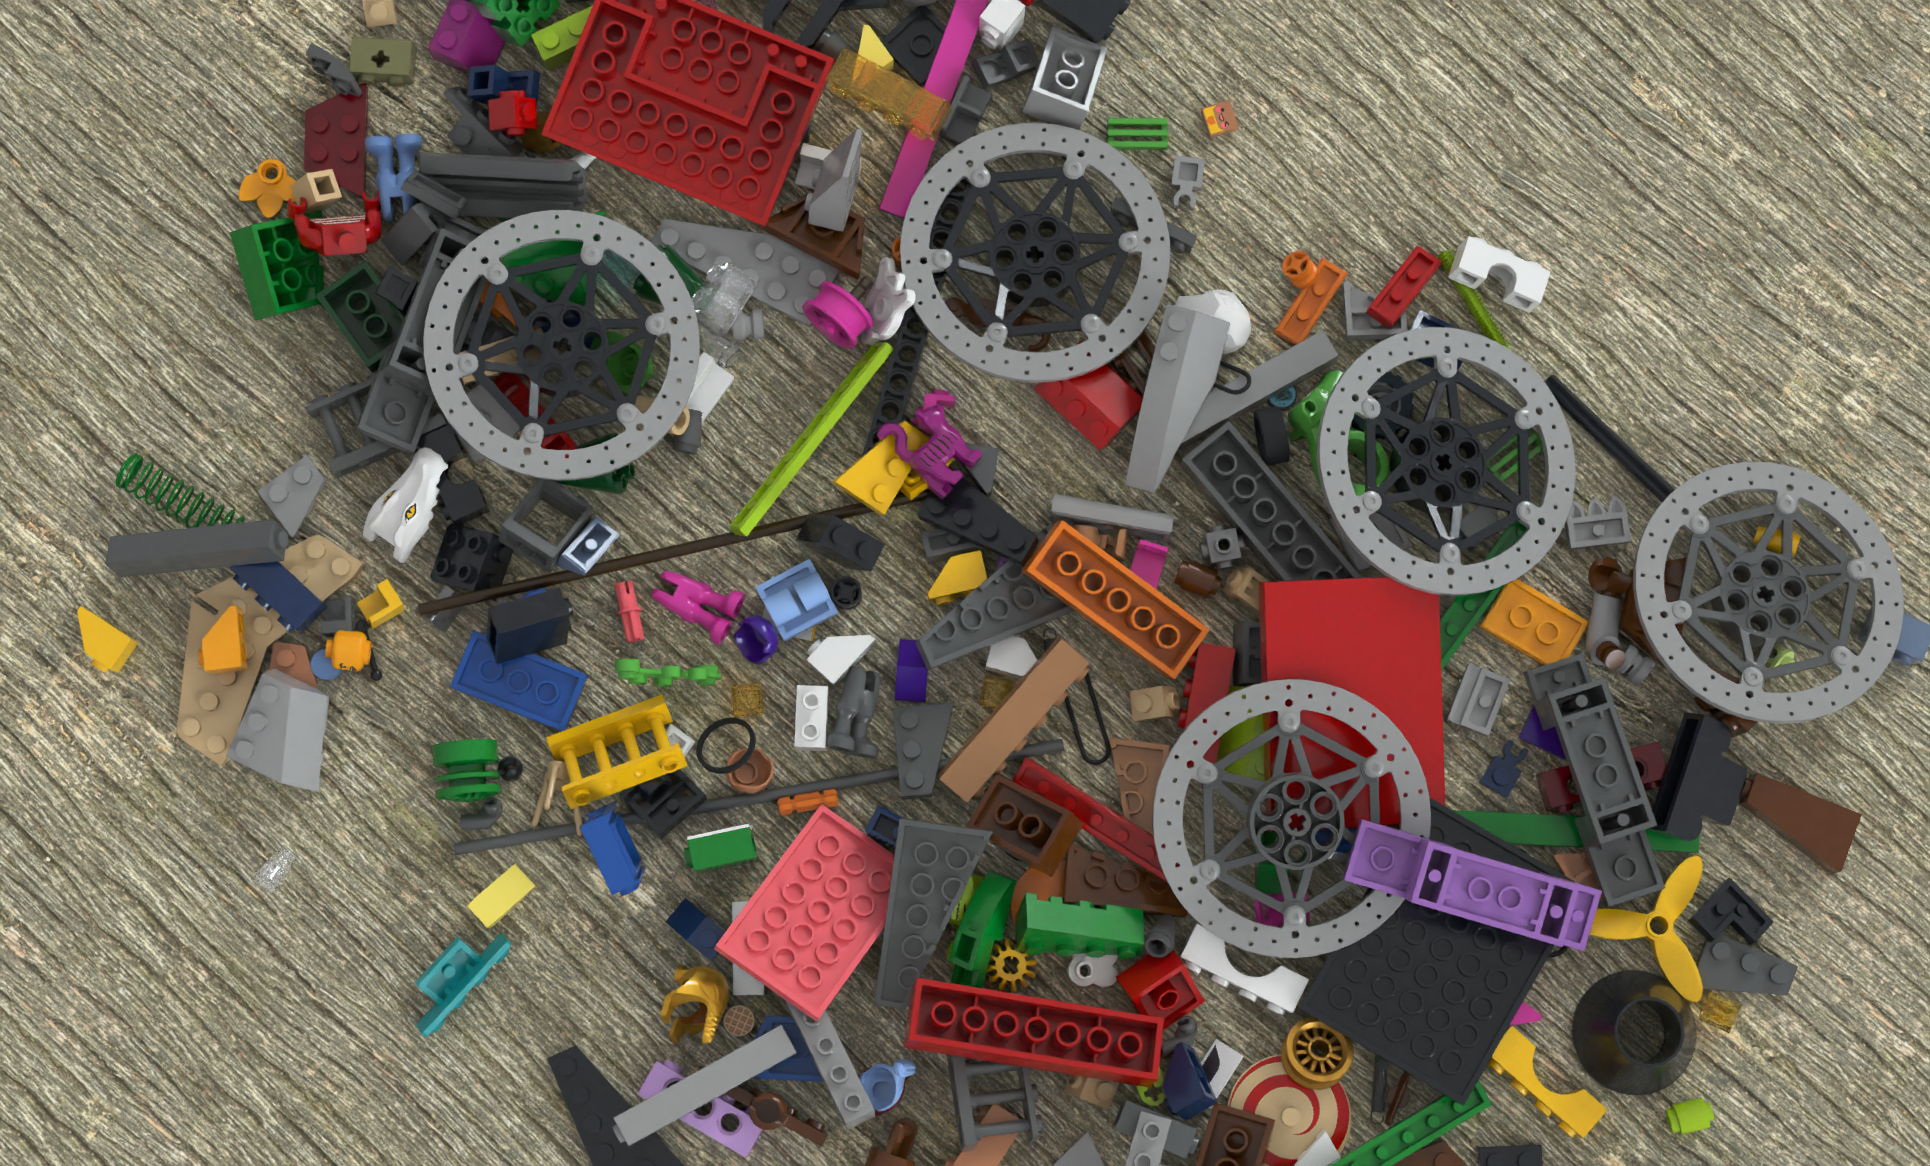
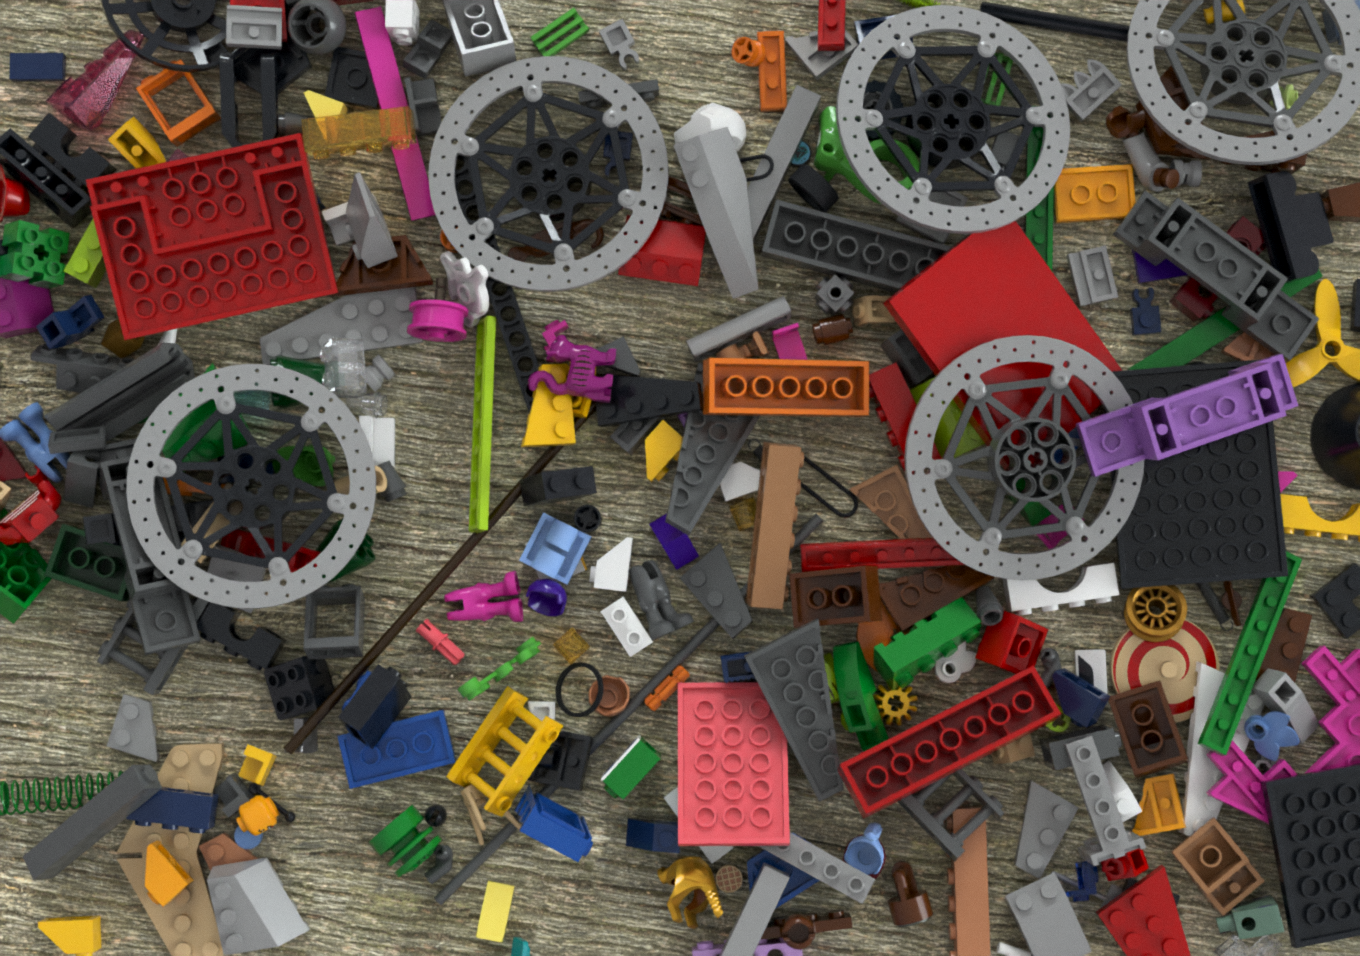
camera: 30 degrees left, 5 degrees up
white animal [363,447,448,563] -> none
red brick [488,90,537,136] -> none
sand blue slope [556,516,620,576] -> none
tan bracket [1130,686,1181,722] -> none
none -> dark blue plate [603,131,633,178]

